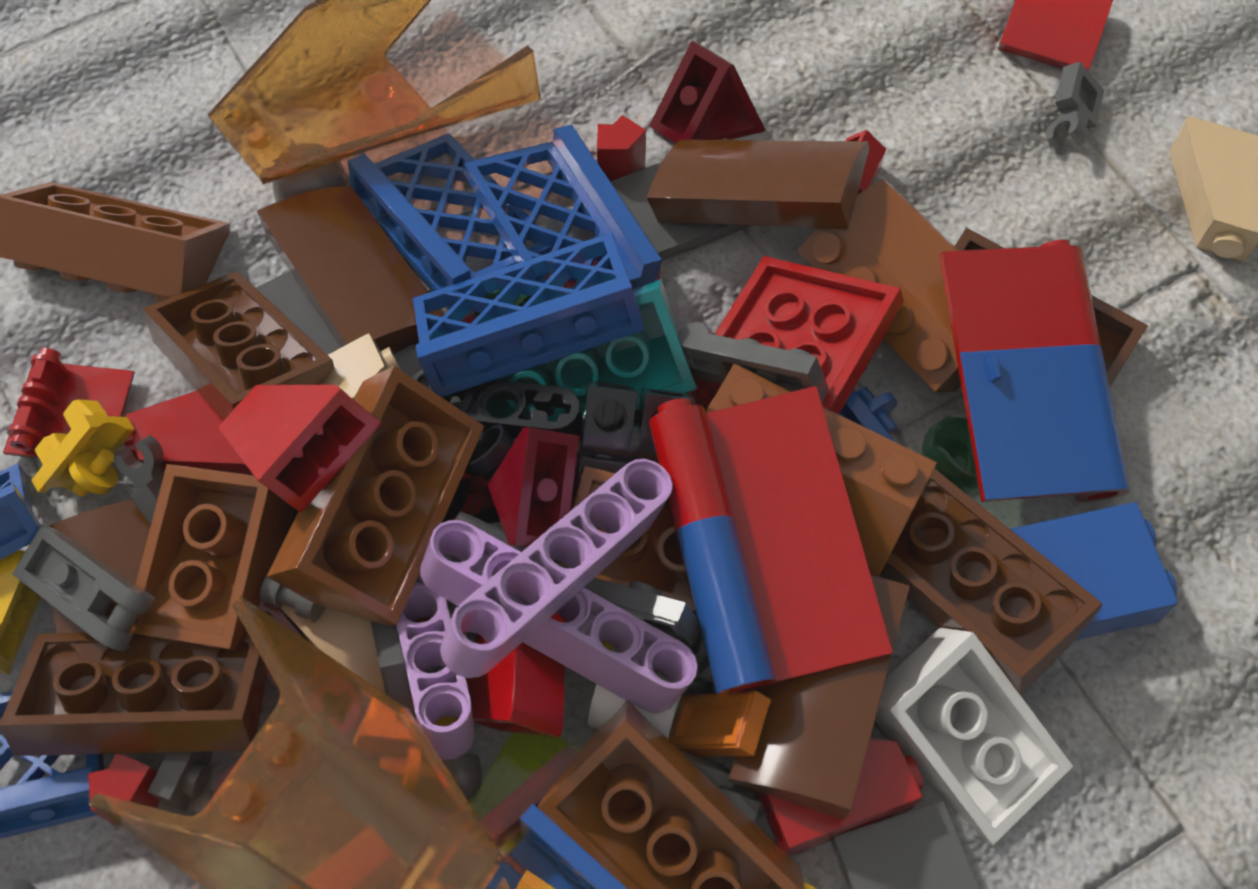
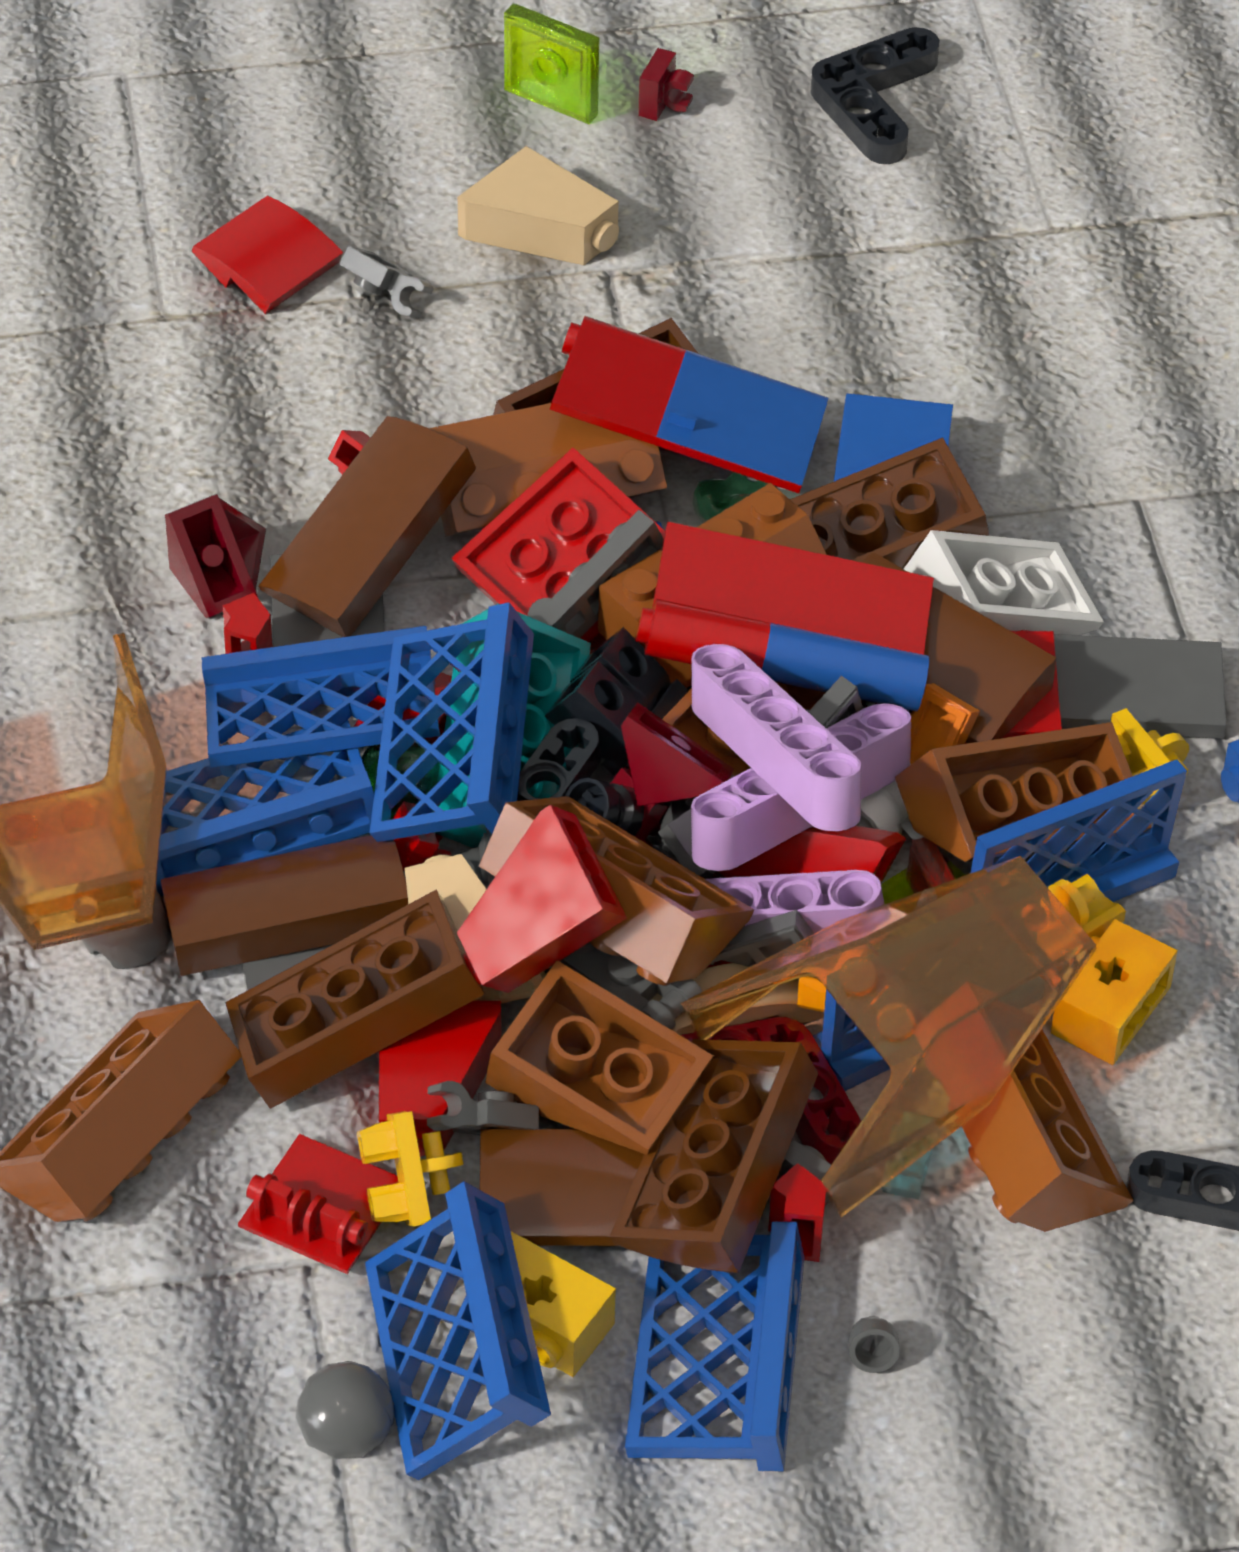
camera: 70 degrees left, 15 degrees down
dark grey plate [12,524,155,652] -> none

